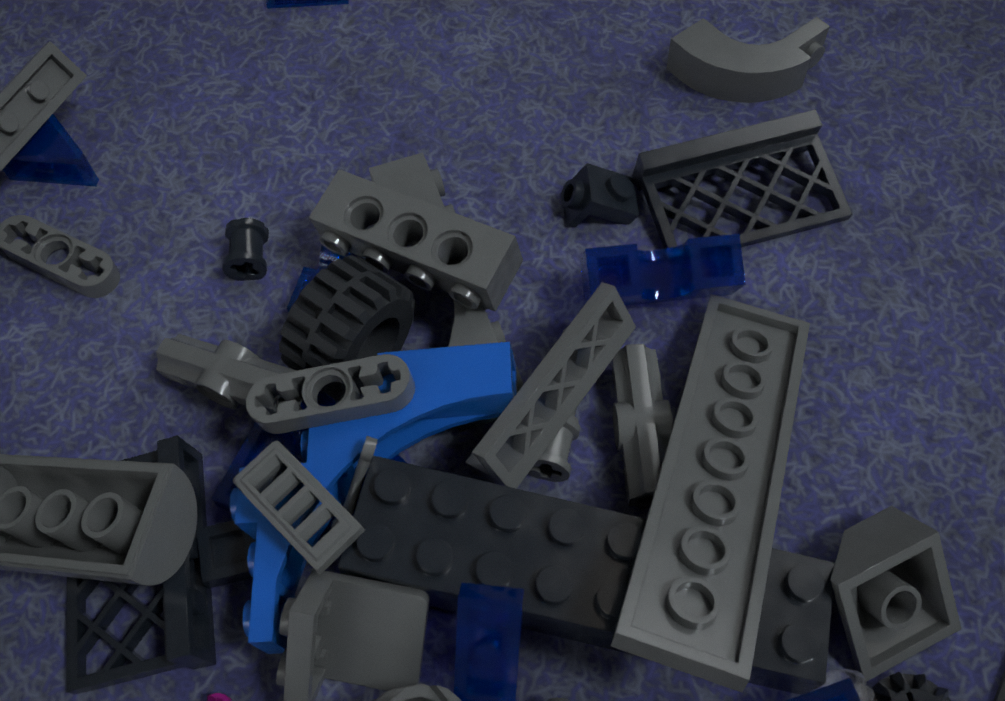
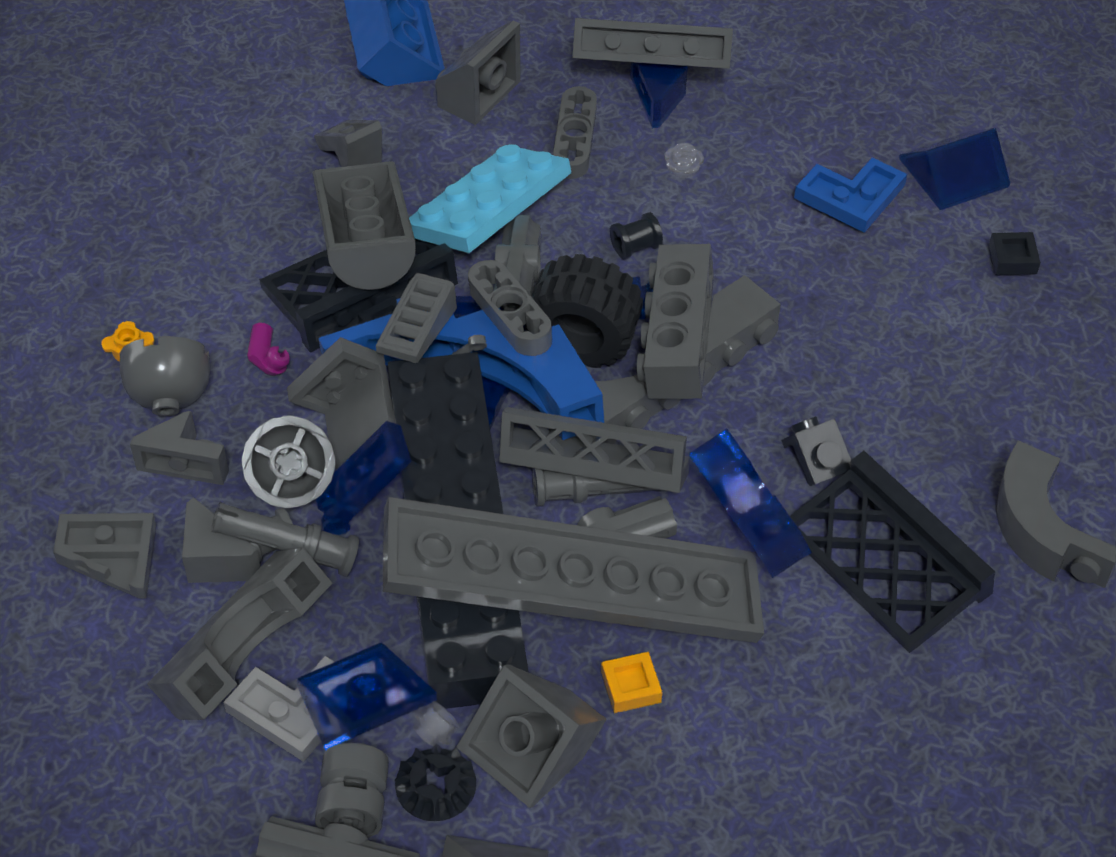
camera: 65 degrees right, 10 degrees down
none -> medium azure plate [409,145,571,253]
none -> light orange plate [601,652,662,713]
none -> clear plate [664,143,704,179]
none -> blue plate [794,157,907,233]

